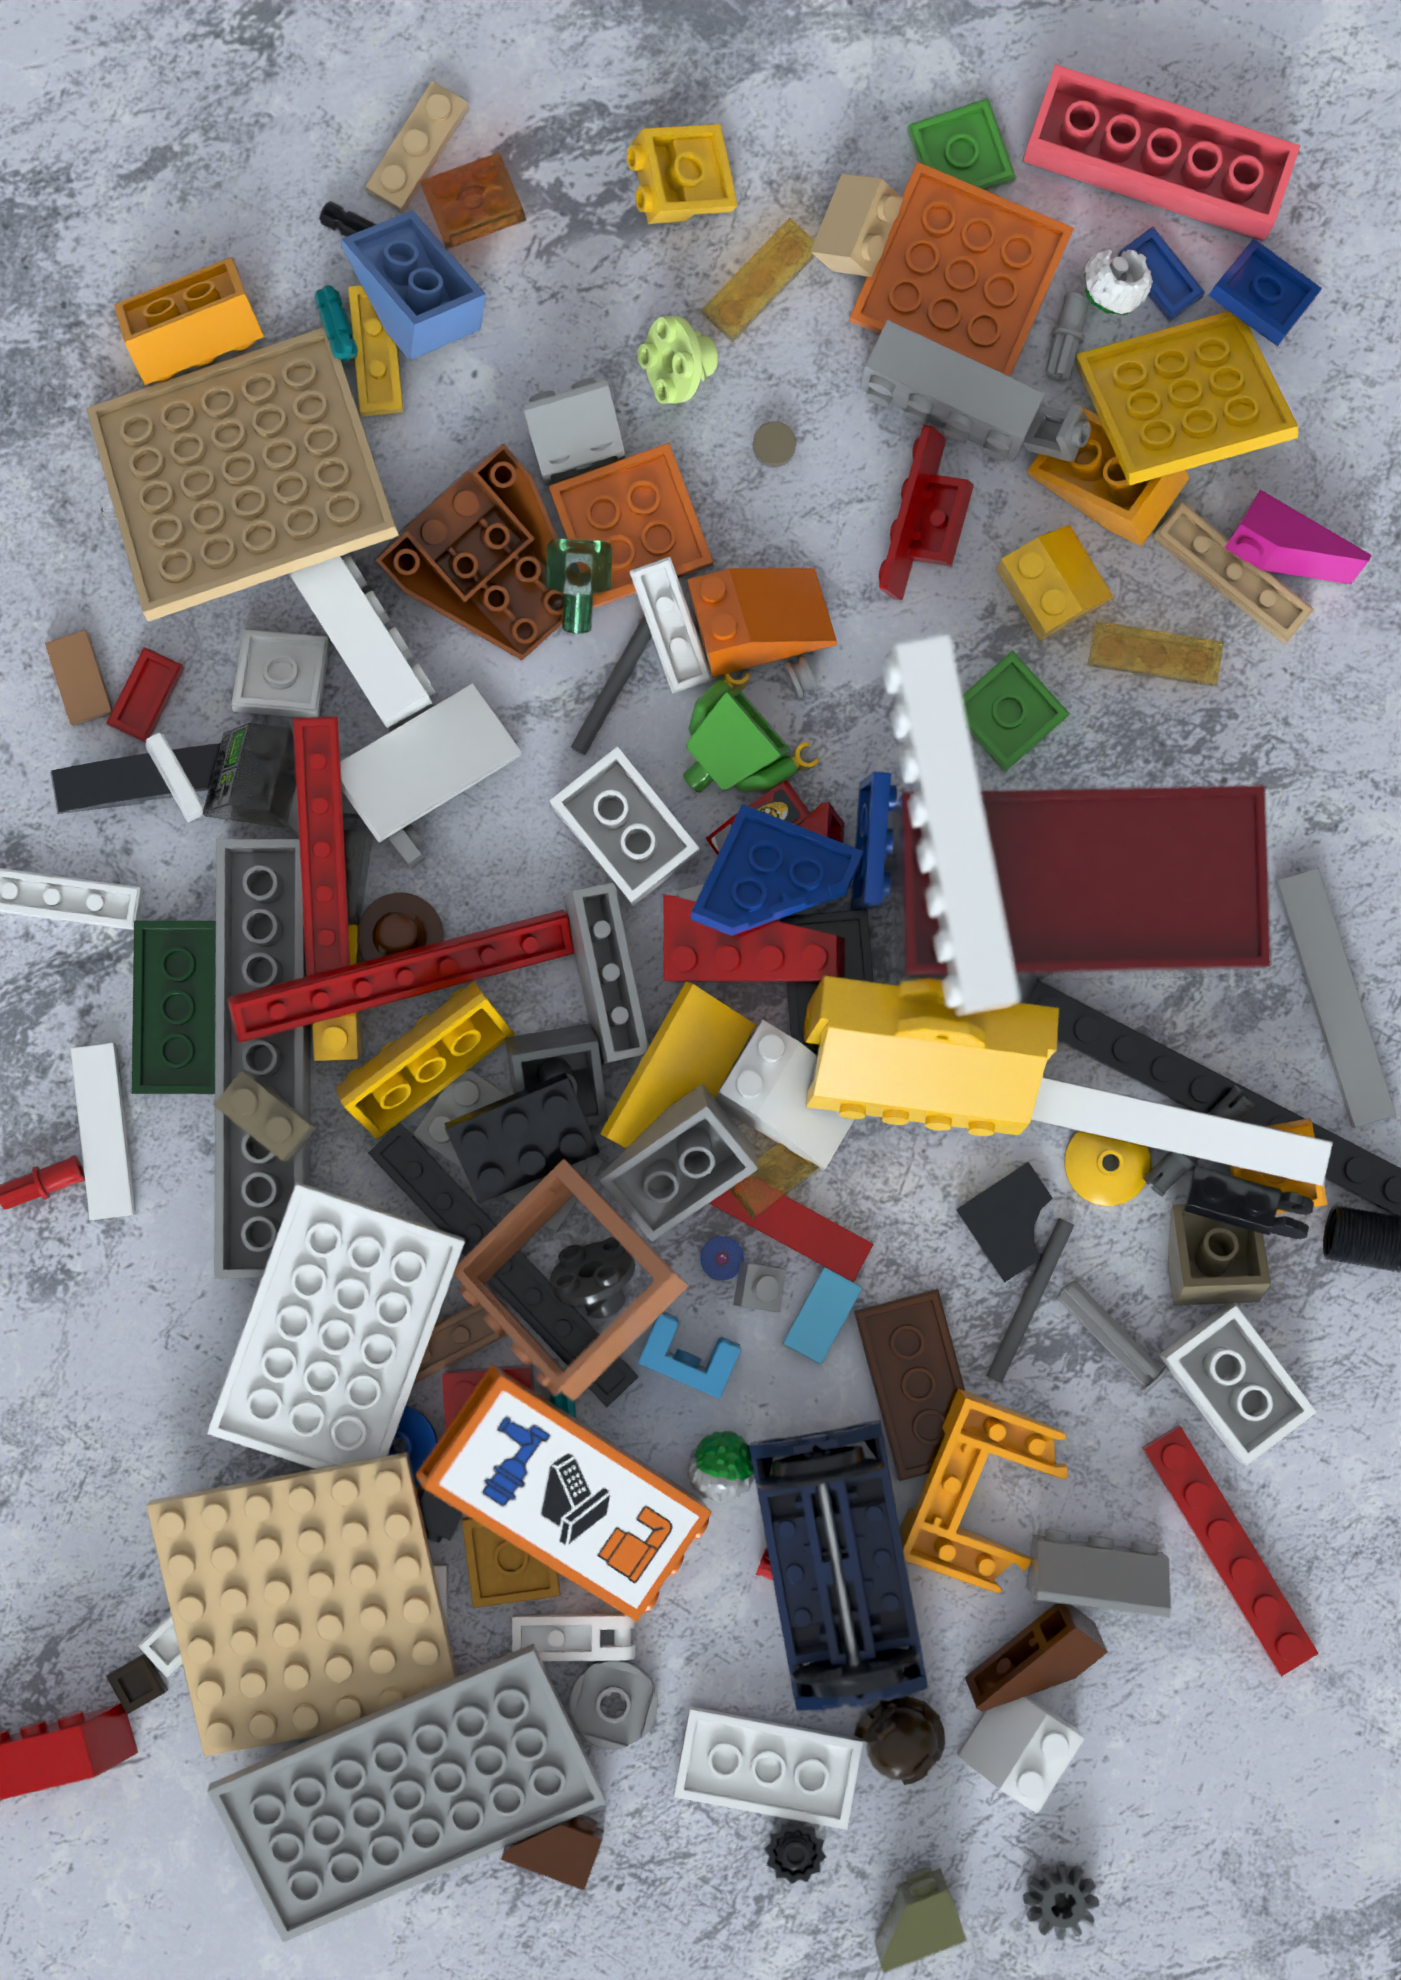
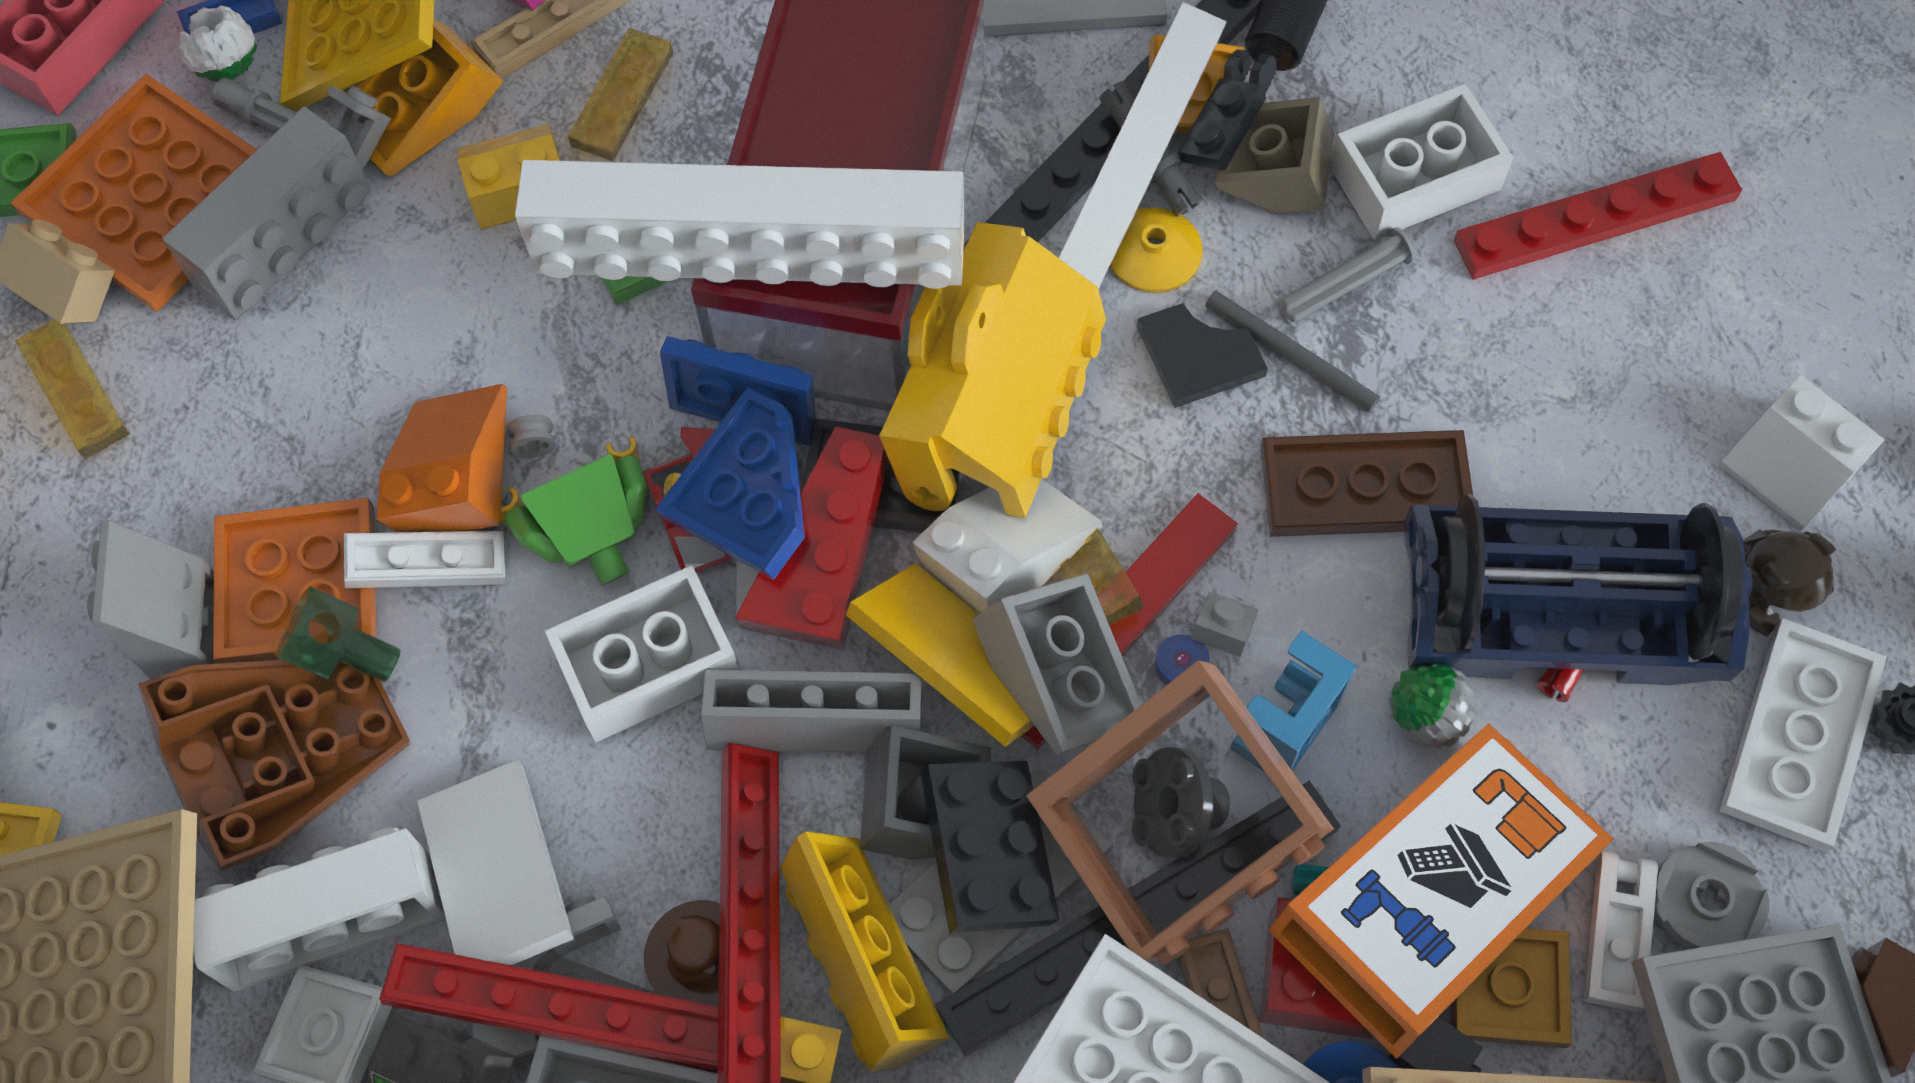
camera: 75 degrees left, 20 degrees down
dark grey bar [571,616,652,755] -> none
yellowish green plate [637,315,718,404] -> none
dark tan tile [753,422,796,467] -> none
medium azure tile [783,1267,862,1364] -> none
red bracket [879,425,974,600] -> none
light orange wedge [900,1388,1068,1594] -> none
reddish brown slope [965,1603,1108,1712] -> none
light grey slope [1026,1529,1171,1618] -> none

